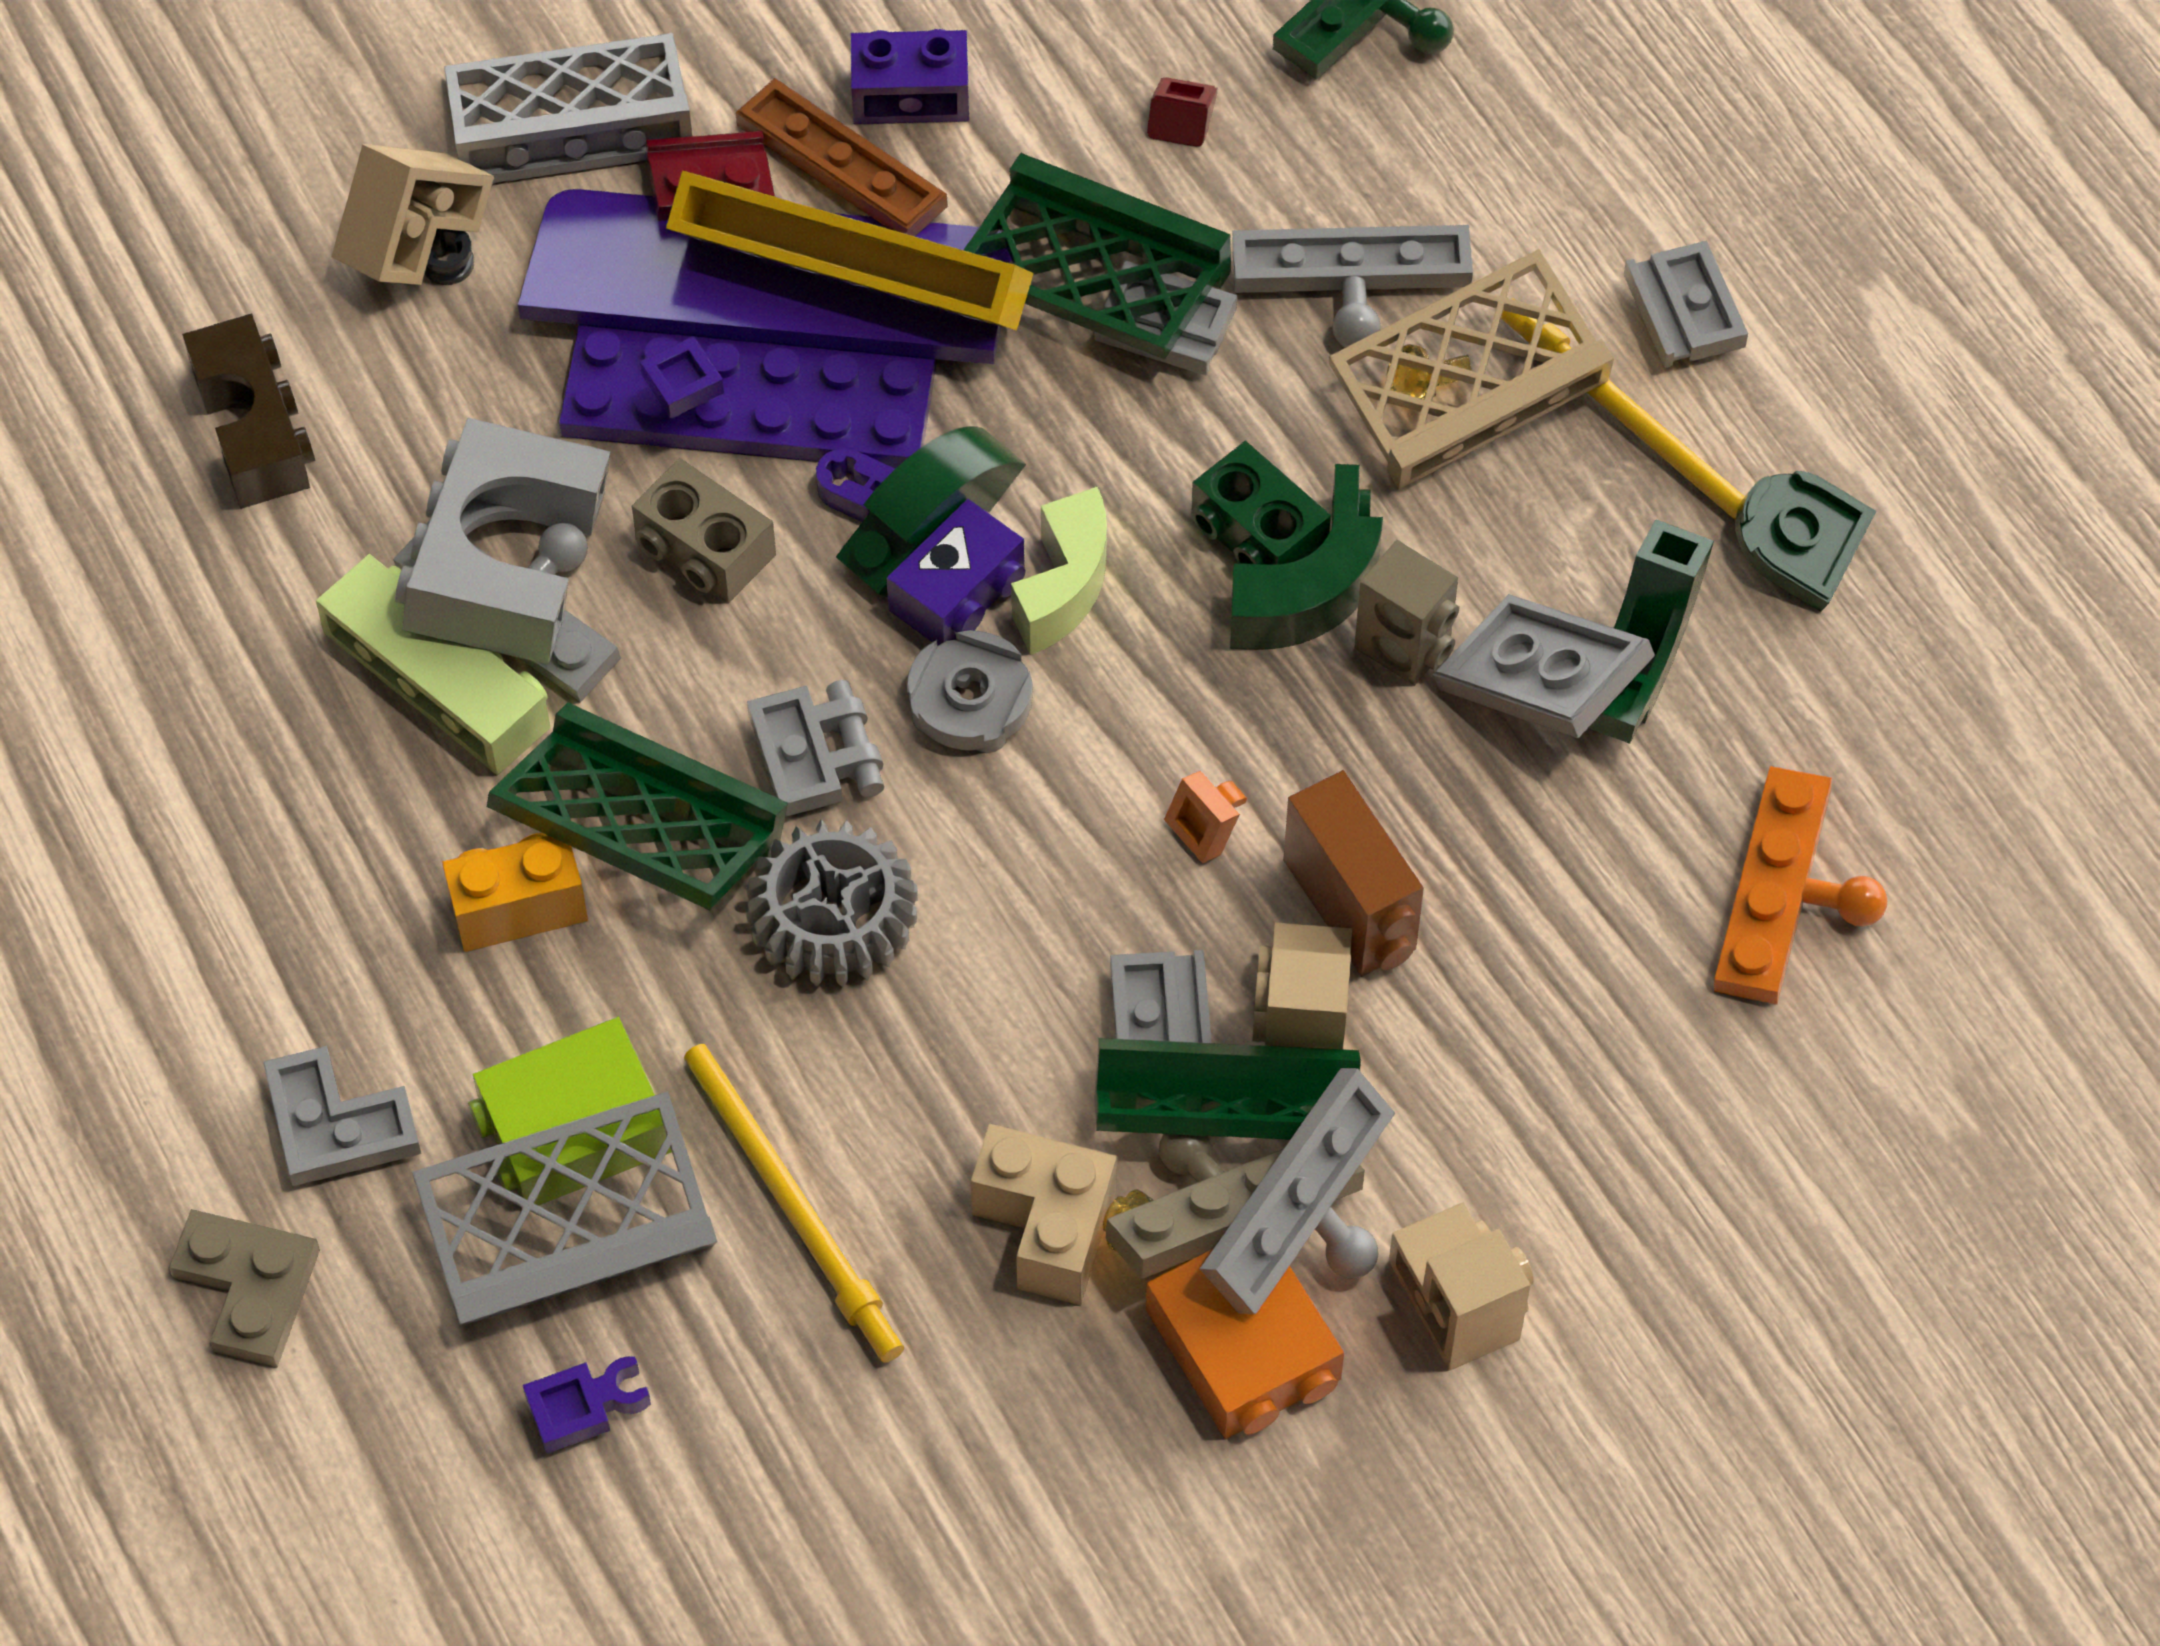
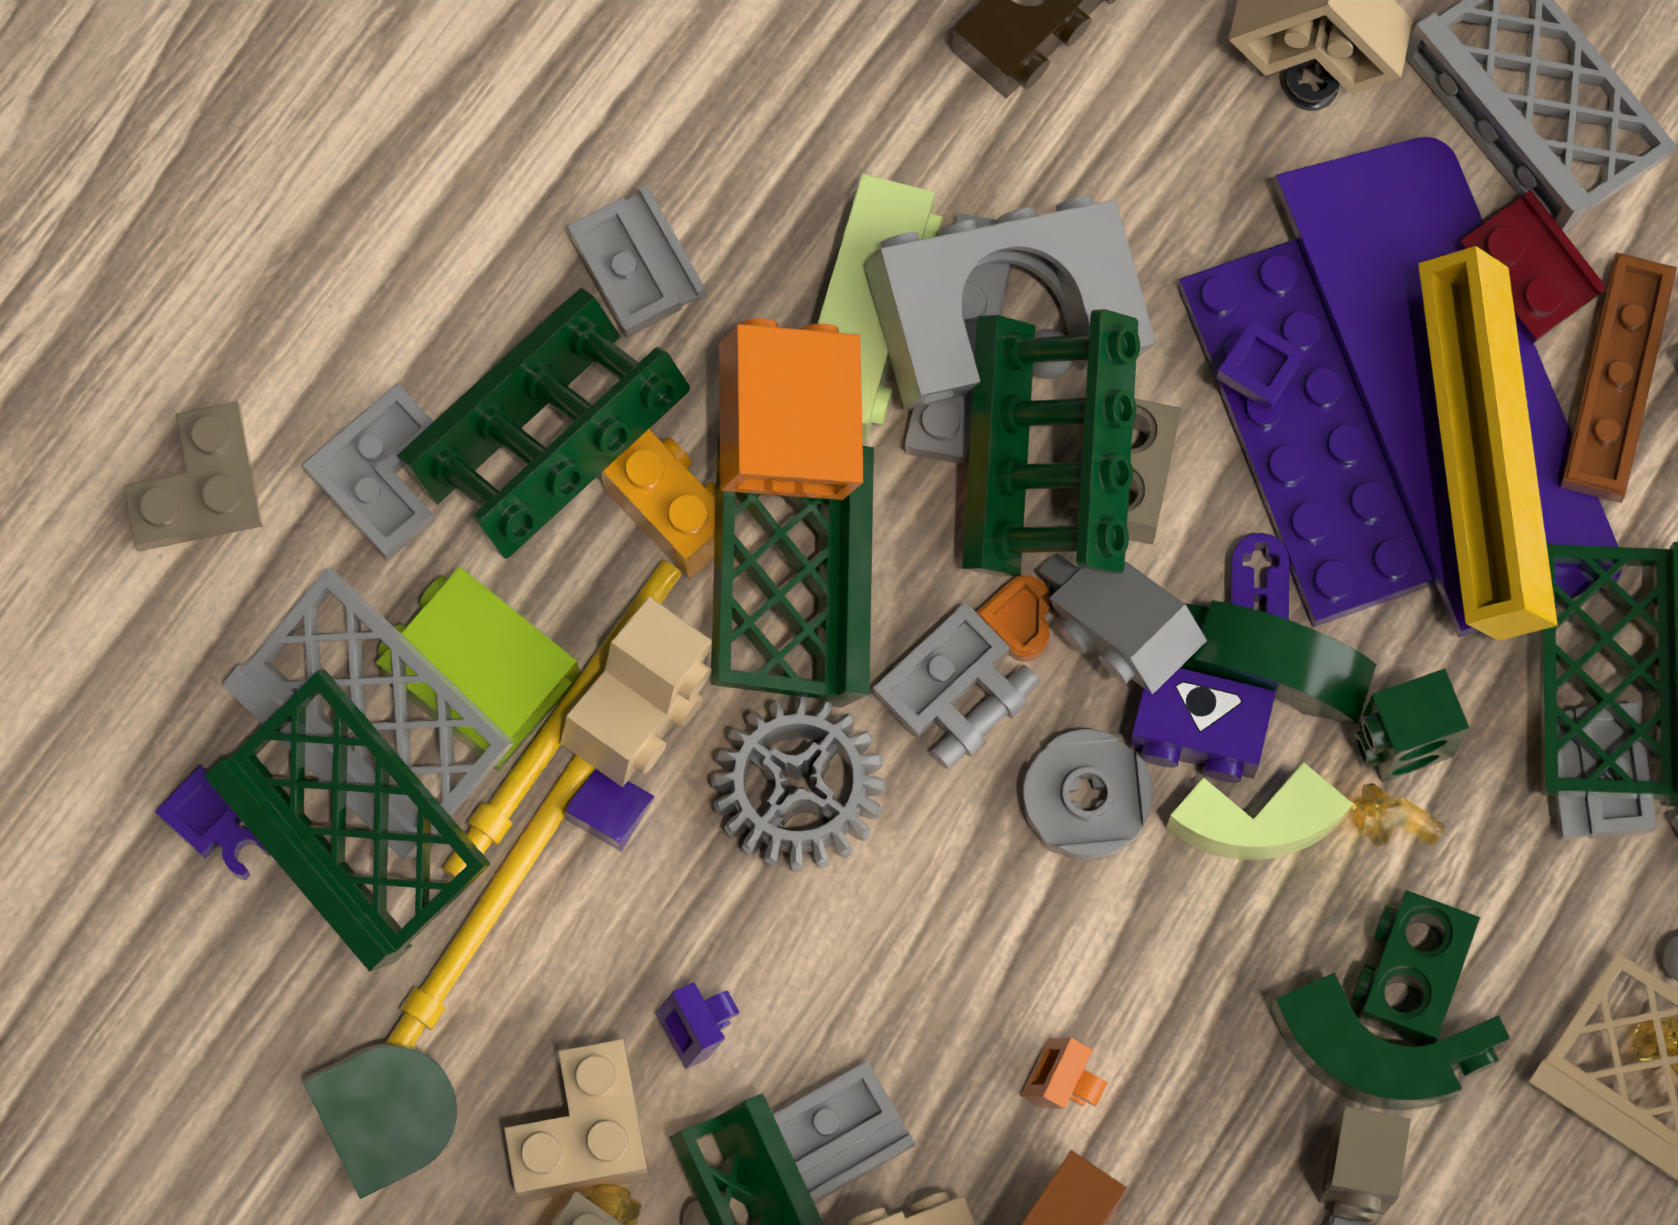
camera: 65 degrees right, 15 degrees up
none -> dark green fence [204,669,491,972]
none -> dark green tile [302,1043,457,1199]
none -> dark green fence [397,287,690,559]
none -> yellow bar [442,560,683,878]
none -> tan brick [561,597,712,787]
none -> dark purple slope [564,769,655,852]
none -> light grey plate [567,185,707,338]
none -> dark purple tile [655,982,740,1069]
none -> orange brick [719,318,863,500]
none -> dark green fence [962,309,1140,577]
none -> orange tile [976,575,1051,662]
none -> light grey hinge [1039,553,1207,694]
none -> clear yellow plate [1353,783,1445,847]
none -> dark green brick [1354,668,1470,783]

